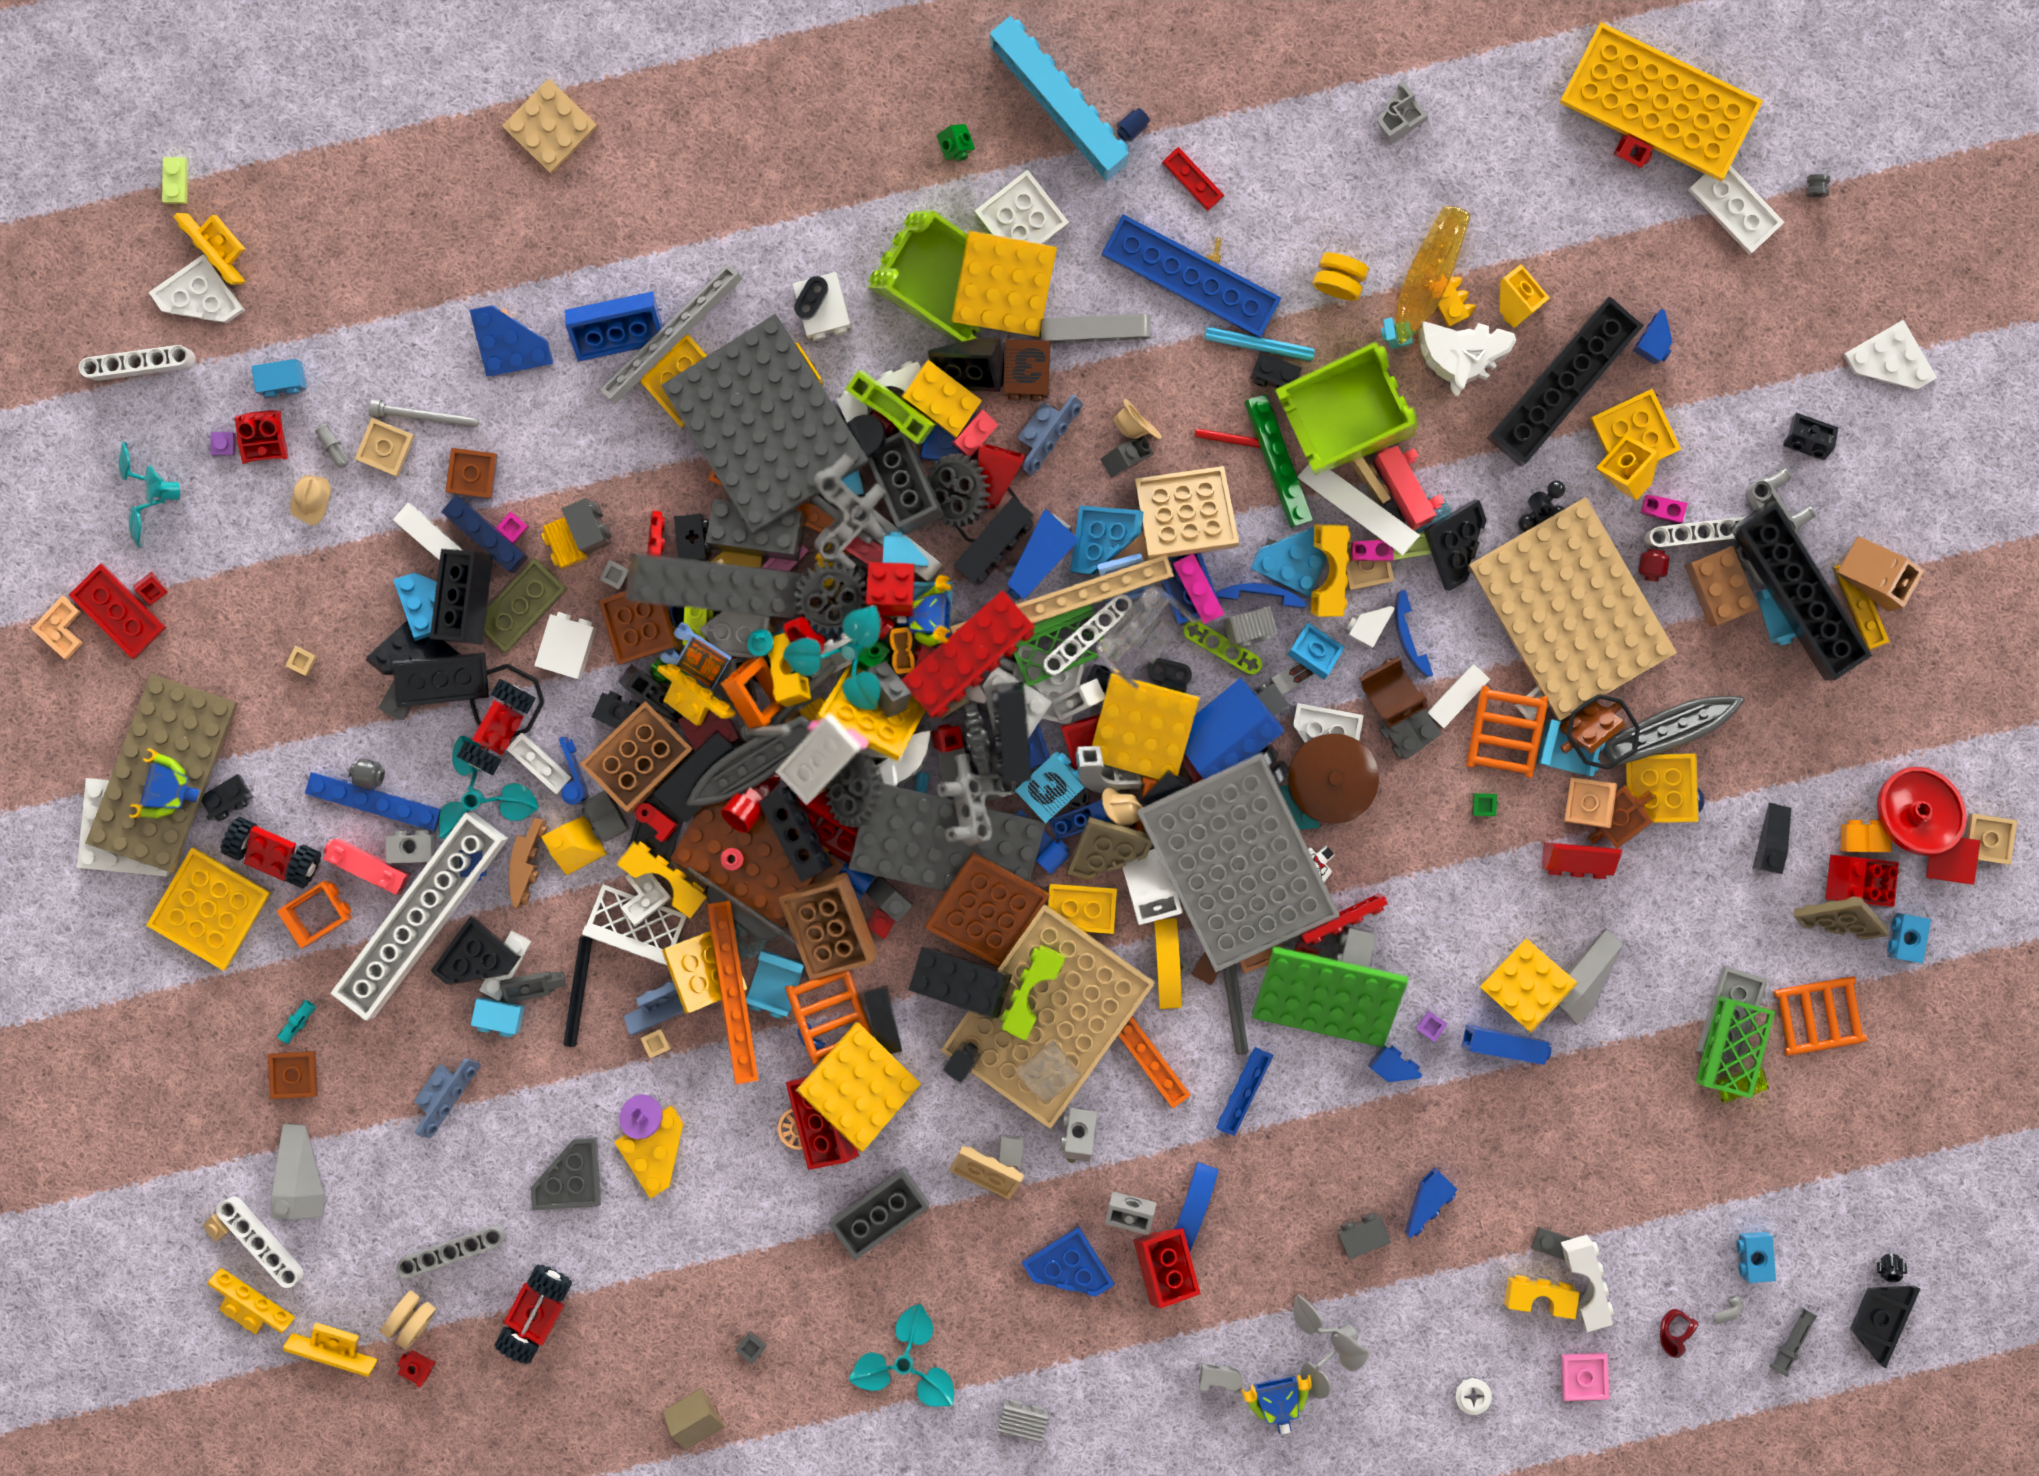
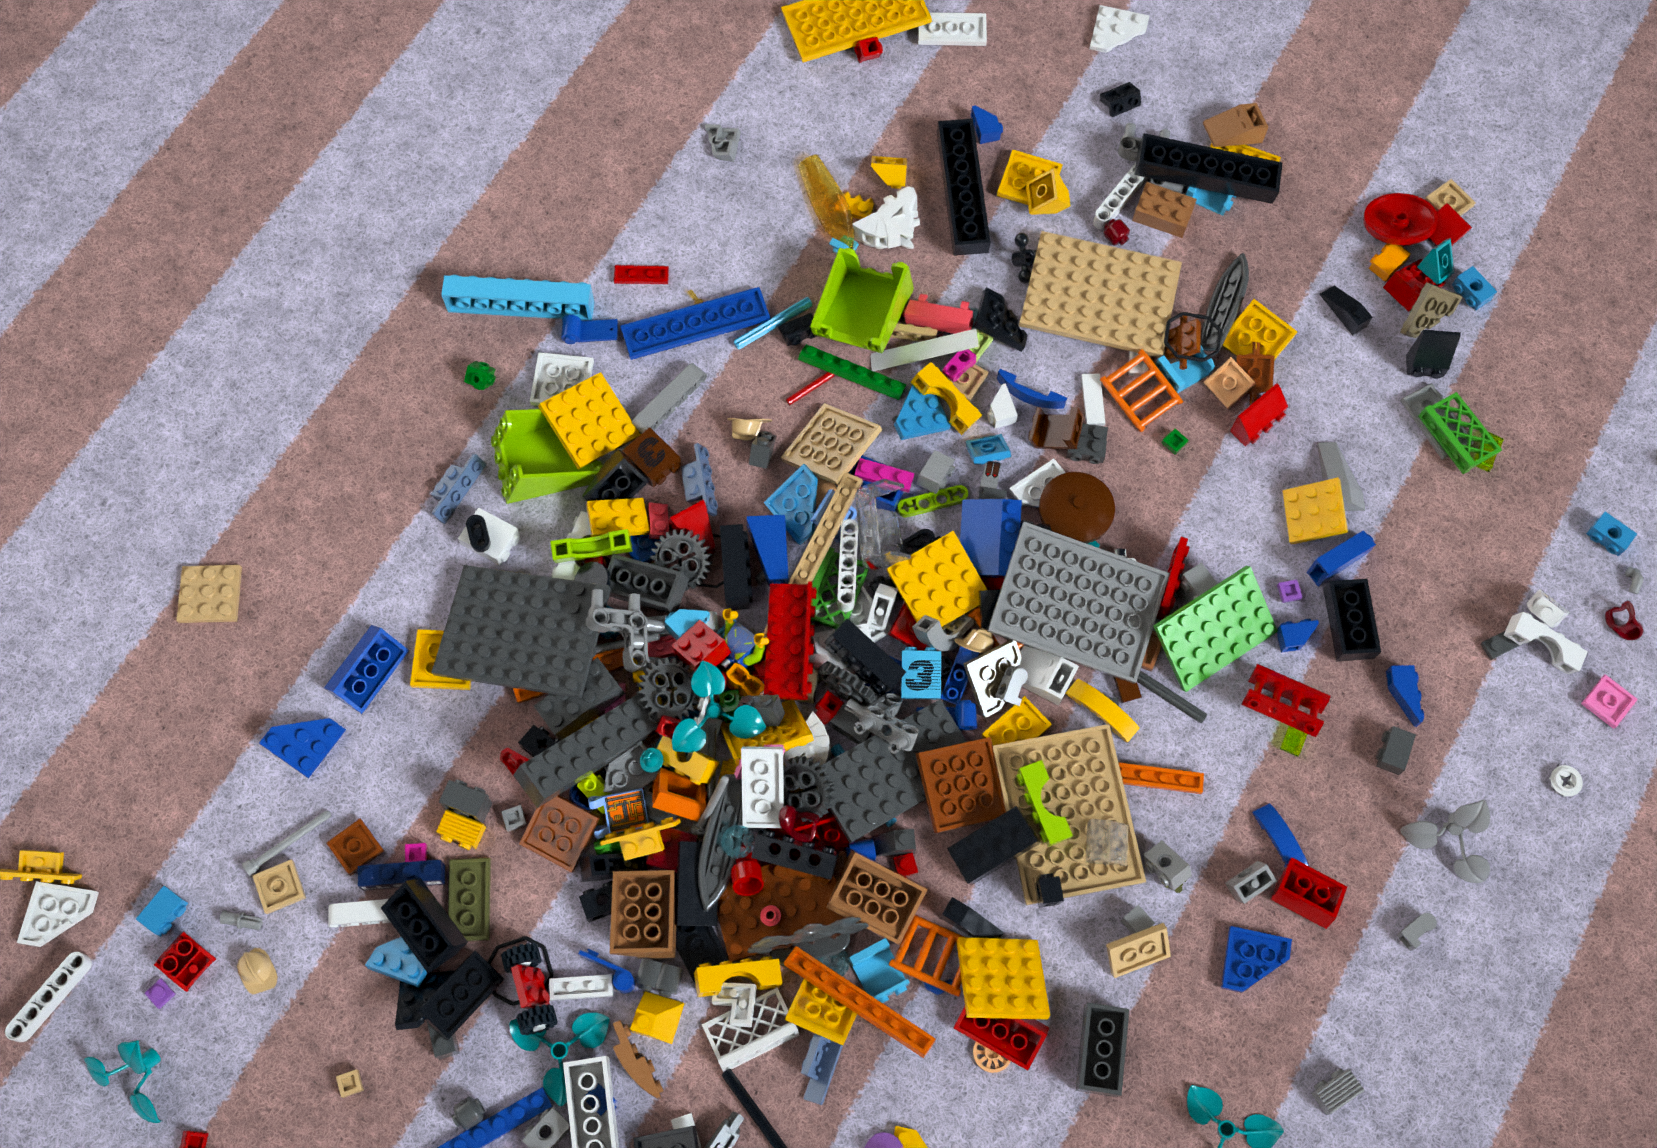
camera: 50 degrees left, 20 degrees down
white brick [534,612,597,680] -> none
light grey plate [600,264,743,404] -> none
red leg [635,803,679,842] -> none
tan plate [640,1028,671,1058] -> none
dark blue brick [1116,108,1150,142] -> none
blue slope [1216,583,1306,608] -> none
blue plate [1216,1047,1274,1136] -> none
torso [1241,1375,1312,1434] -> none
yellow wheel [1312,252,1369,301] -> none
yellow arch [1504,1275,1580,1319] -> none
dark pink leg [1640,495,1688,525] -> none
orange bar [1773,976,1867,1056] -> none
none -> sand blue bracket [430,454,486,524]
none -> blue door [561,315,618,344]
none -> clear light blue gear [721,825,755,858]
none -> dark red piece [778,806,820,842]
none -> leg [995,666,1028,706]
none -> red fence [1241,664,1330,737]
none -> clear neon green bracket [1280,726,1308,757]
none -> black brick [1323,579,1381,662]
none -> black slope [1406,330,1461,379]
none -> teal slope [1417,238,1454,284]
none -> white torso [1527,589,1570,628]

